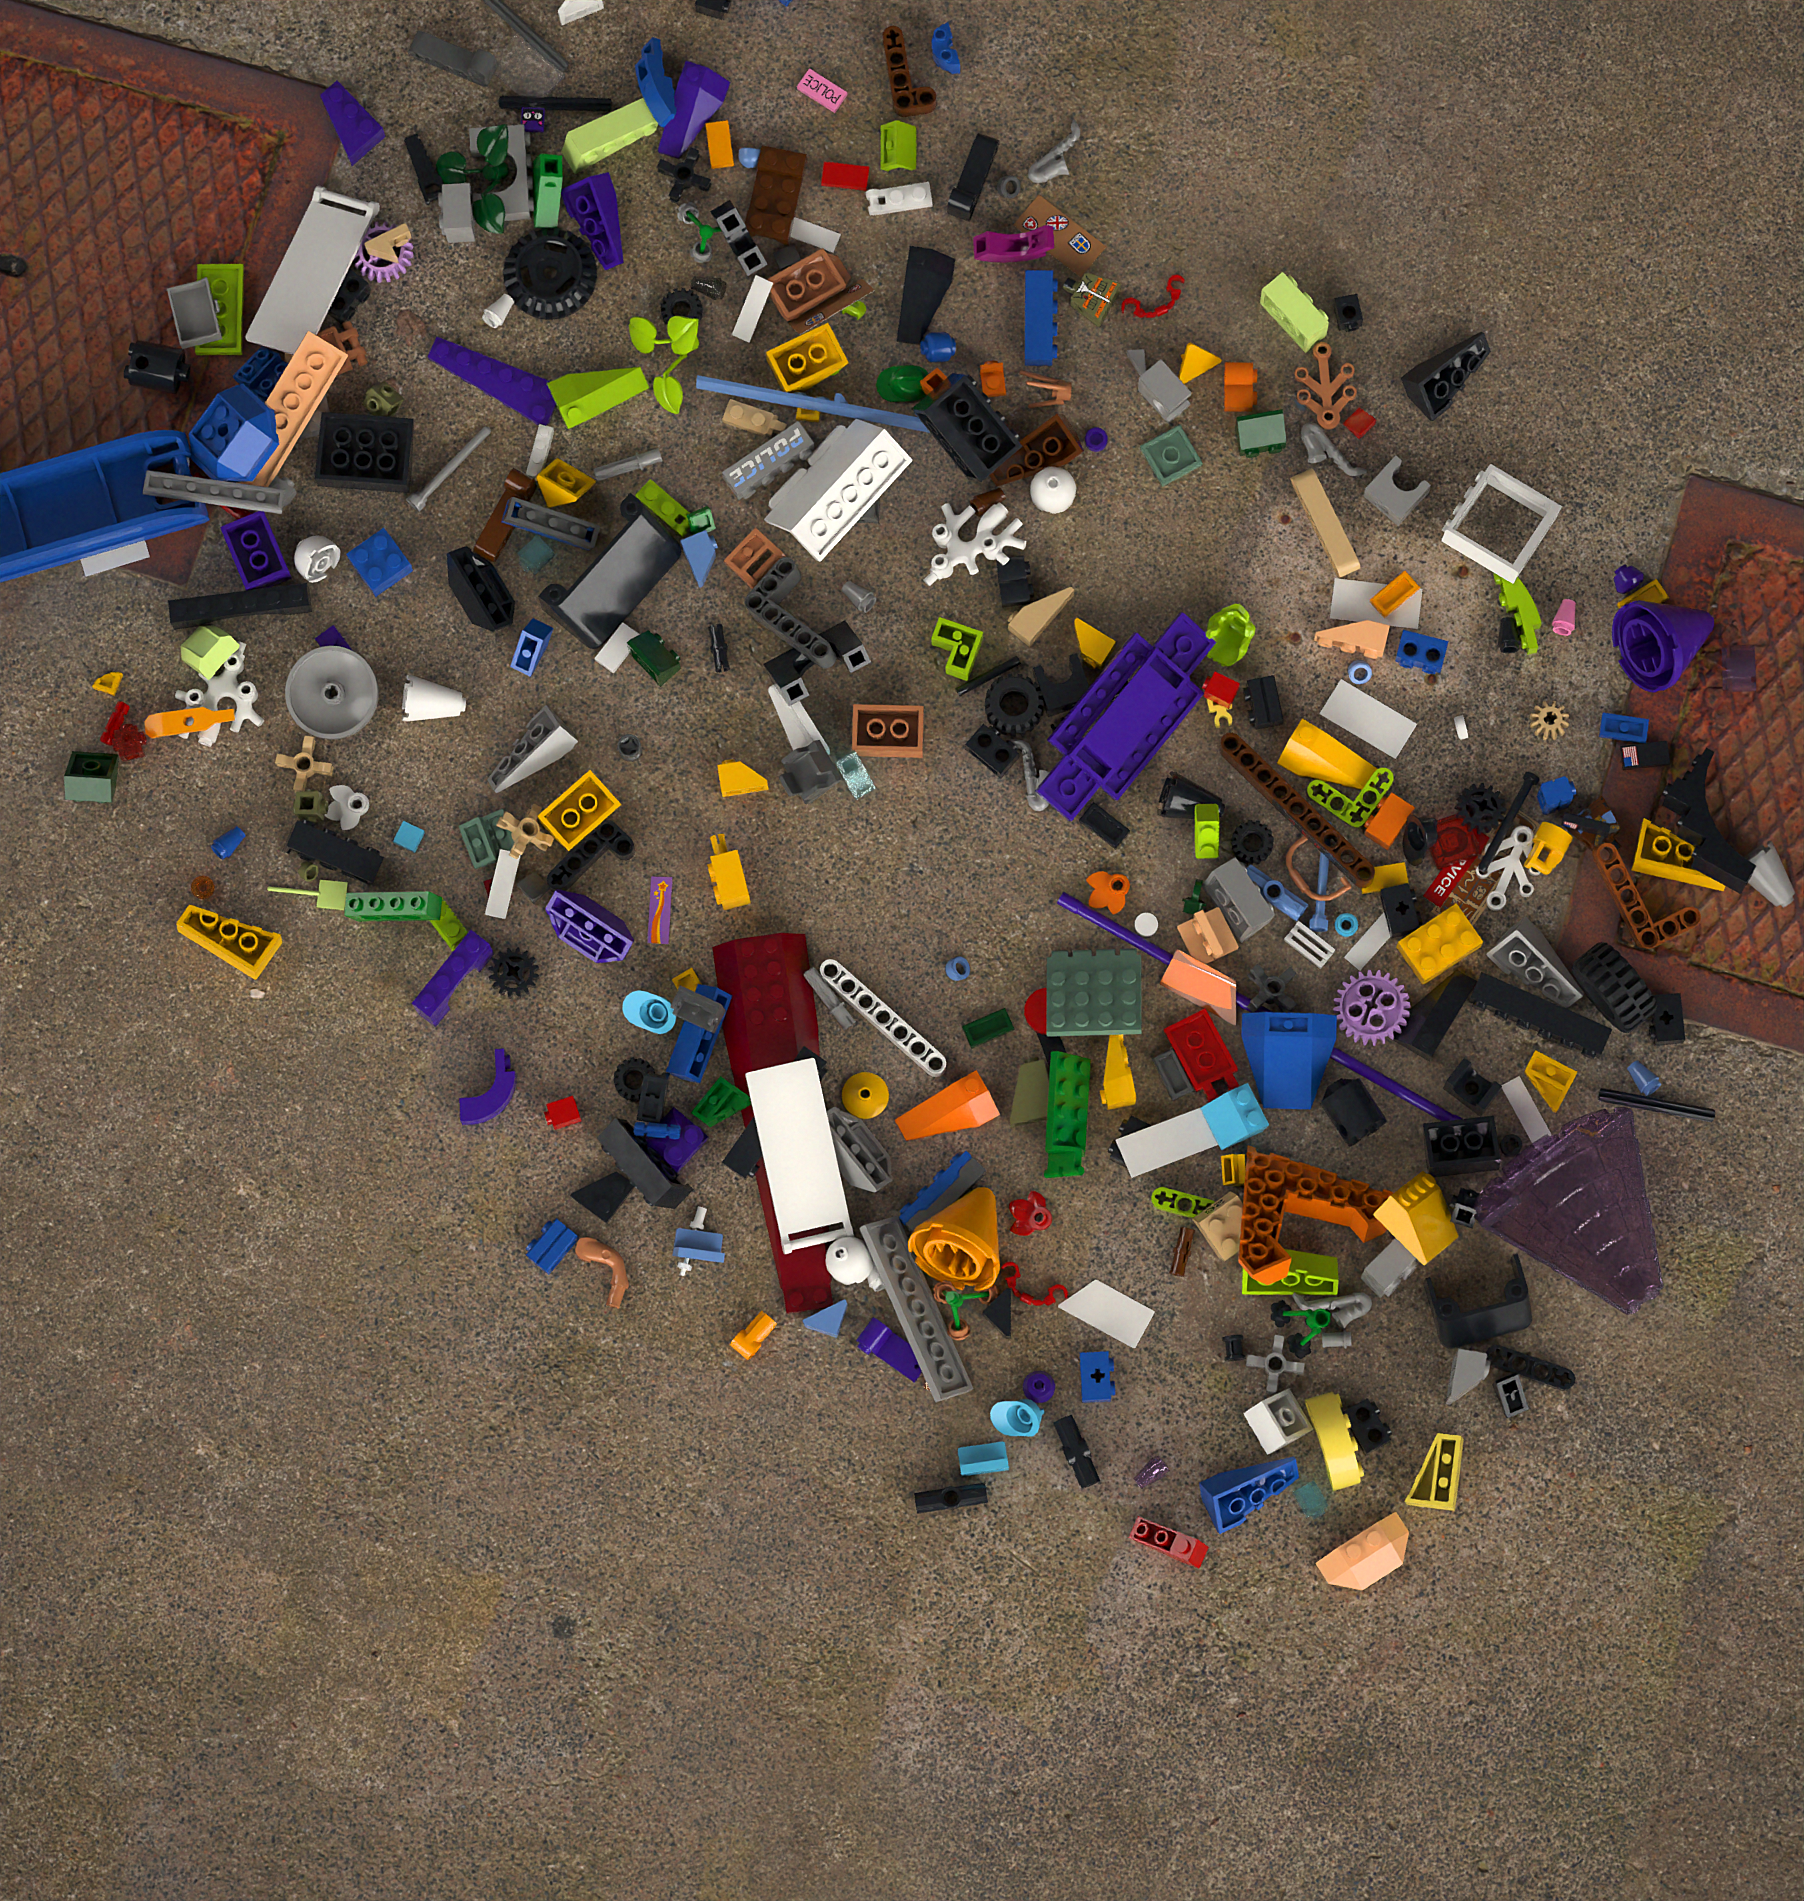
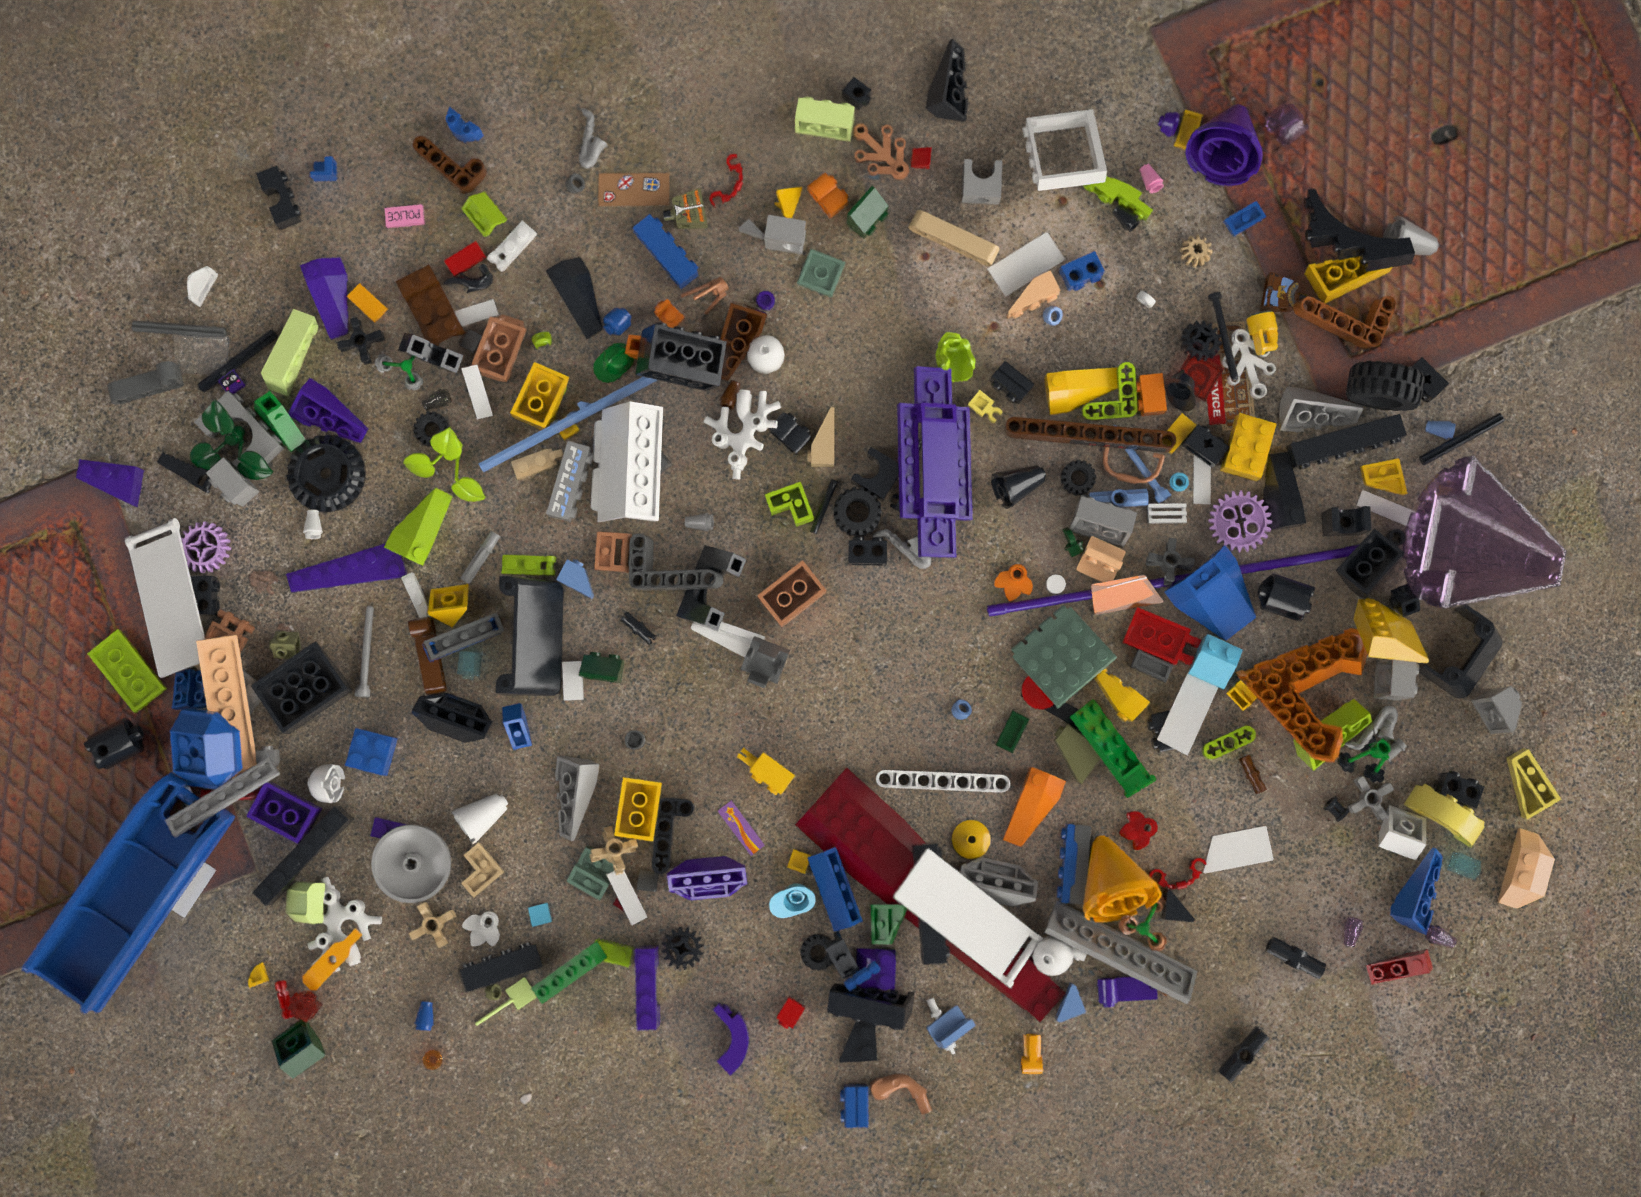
camera: 45 degrees left, 5 degrees up
light grey container [167,277,223,349] -> none
yellow wedge [176,904,282,980] -> none
olive brick [293,789,328,824] -> none
tan slope [364,223,412,263] -> none
blue slope [635,37,676,127] -> none
dark grey hinge [671,986,726,1033] -> none
green tile [687,506,716,535] -> none
yellow slope [717,759,769,797] -> none
medium blue piece [739,148,761,168] -> none
medium nougat sticker [788,279,874,335] -> none
light grey axle [804,967,856,1031] -> none
clear light blue slope [834,750,876,800] -> none
black beam [947,133,1000,221] -> none
medium azure panel [958,1442,1009,1477] -> none
magenta arch [973,225,1054,263] -> none
medium azure piece [990,1399,1045,1437] -> none
dark purple cone [1023,1371,1055,1403] -> none
yellow slope [1074,618,1116,670] -> none
black tile [1079,802,1130,850] -> none
blue brick [1079,1351,1115,1403] -> none
tan brick [1192,1191,1243,1261] -> none
lime brick [1195,804,1220,859] -> none
red brick [1202,671,1240,709] -> none
light grey piece [1301,422,1367,476] -> none
white sticker [1320,679,1417,759] -> none
light orange tile [1369,570,1420,619] -> none
black beam [1486,1345,1575,1391] -> none
black slope [1492,1372,1529,1419] -> none
blue brick [1536,776,1576,815] -> none
black tile [1561,812,1611,838] -> none
black tile [1620,741,1670,770] -> none
none -> black piece [443,264,493,293]
none -> tan plate [461,842,504,898]
none -> cone [1425,925,1457,948]

